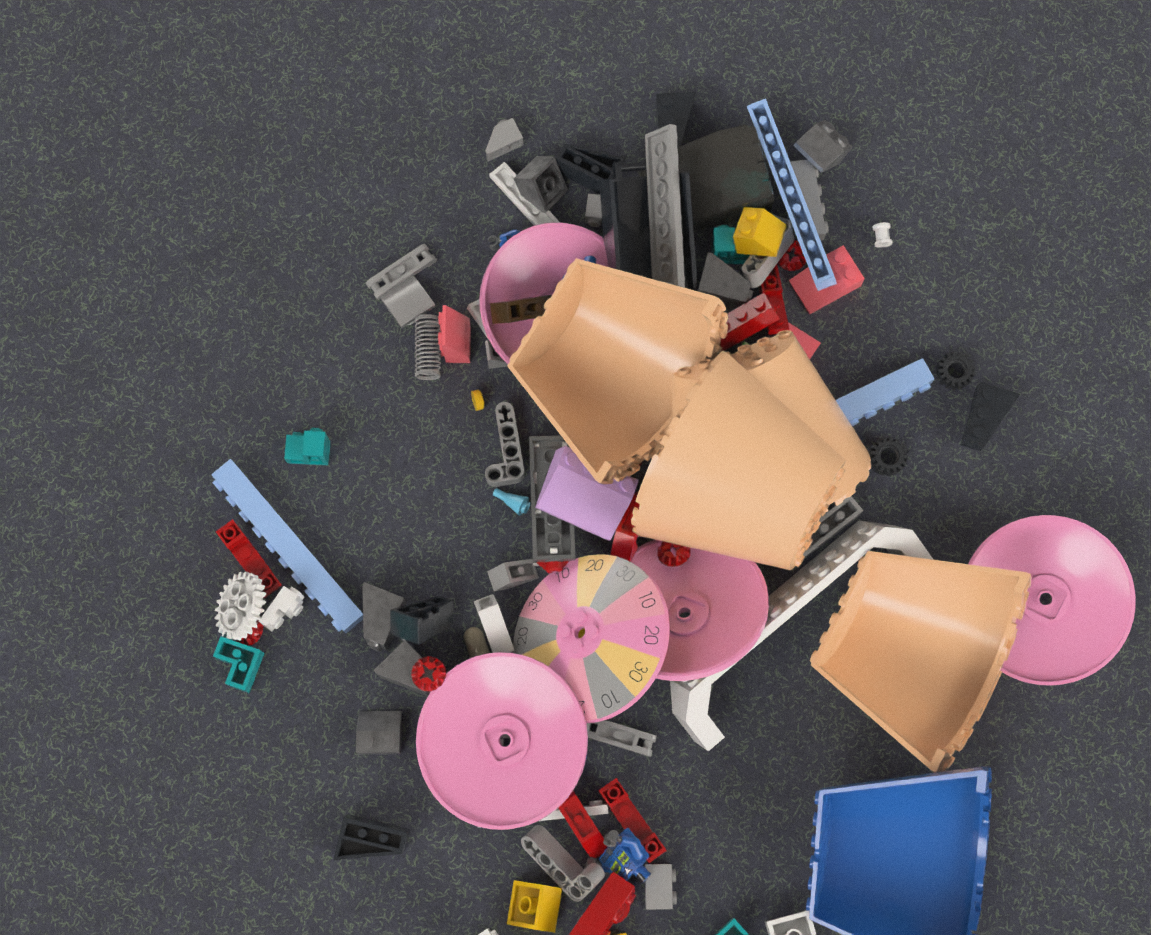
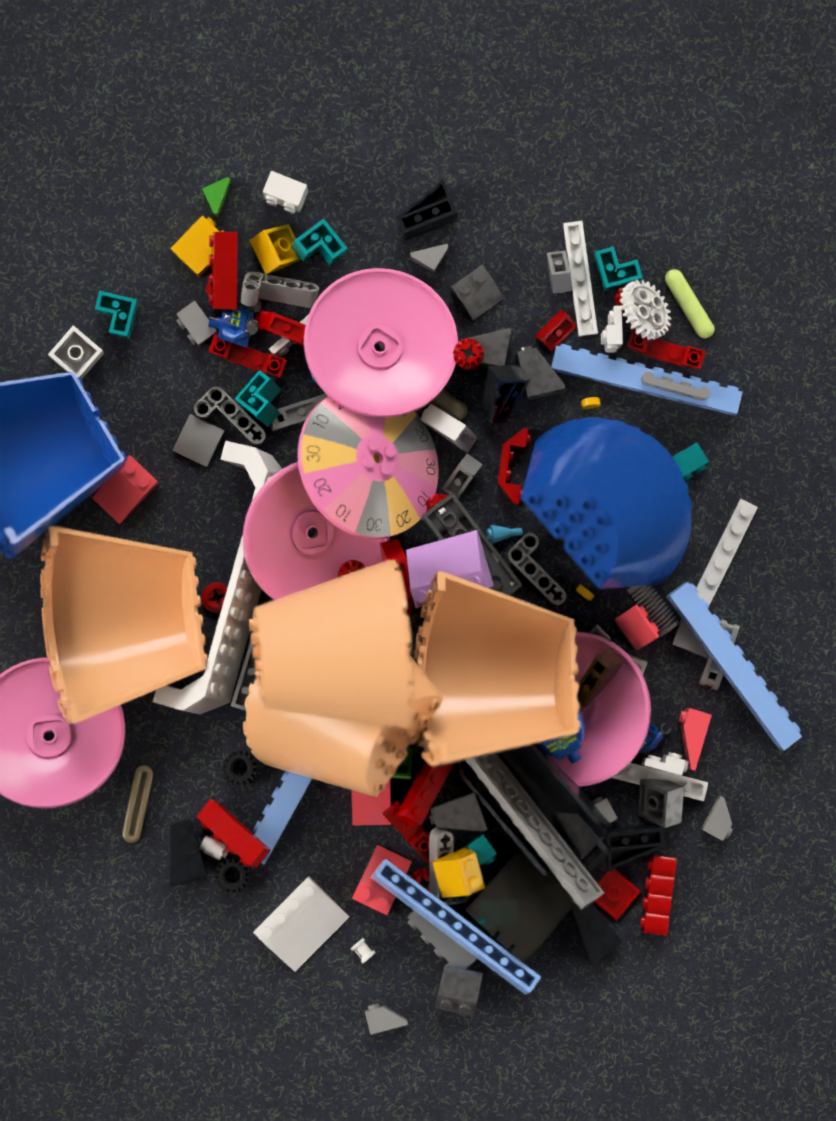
camera: 140 degrees right, 10 degrees up
none -> coral slope [92,455,159,524]
none -> dark tan piece [122,765,153,843]
none -> light grey slope [173,414,225,467]
none -> light grey beam [194,387,266,446]
none -> red brick [196,799,271,868]
none -> white brick [200,835,229,860]
none -> red gear [202,582,228,613]
none -> teal brick [235,370,282,427]
none -> white slope [253,876,349,972]
none -> teal brick [291,219,348,266]
none -> light grey slope [365,1003,408,1035]
none -> light grey slope [410,244,448,273]
none -> red slope [498,428,531,506]
none -> blue cone [521,417,692,589]
none -> red slope [535,310,577,352]
none -> light grey slope [547,250,572,293]
none -> white plate [563,221,598,337]
none -> yellow tile [581,397,601,409]
none -> red tile [594,869,641,921]
none -> red brick [640,855,677,936]
none -> light grey plate [641,372,710,401]
none -> white plate [641,752,689,775]
none -> yellowish green piece [665,269,714,338]
none -> light blue brick [666,582,802,751]
none -> coral slope [678,708,712,771]
none -> white plate [696,499,758,605]

